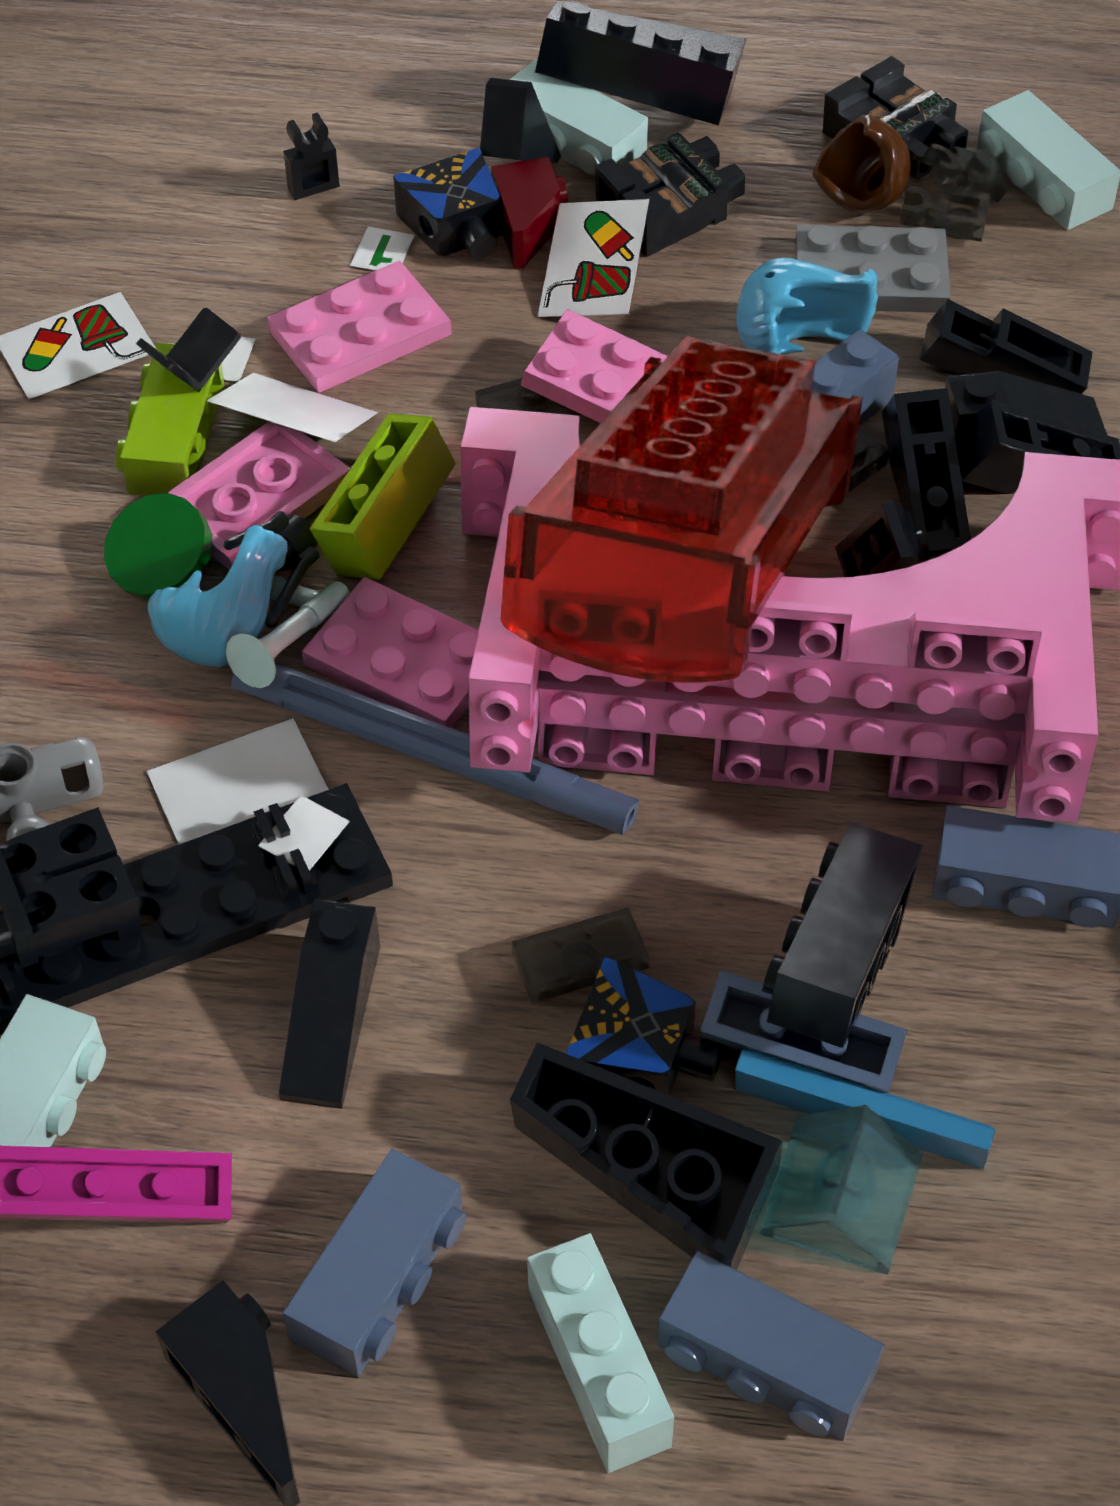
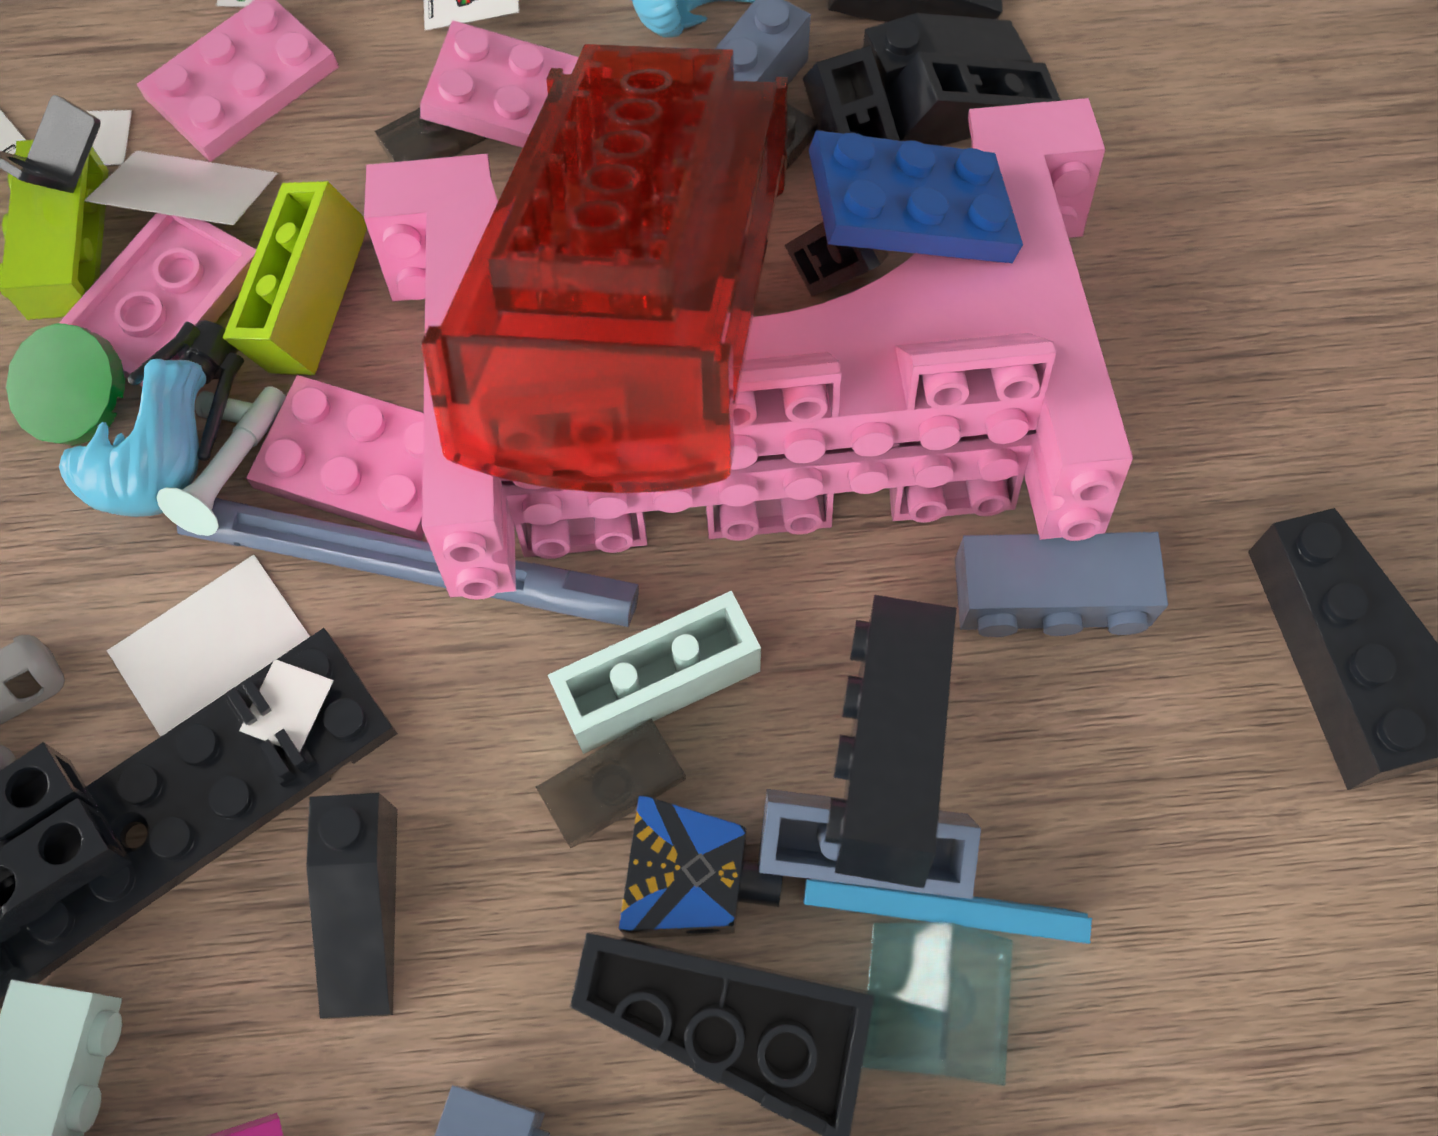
camera: 10 degrees left, 15 degrees up
none -> light aqua brick [548,591,761,754]
none -> blue plate [808,130,1023,263]

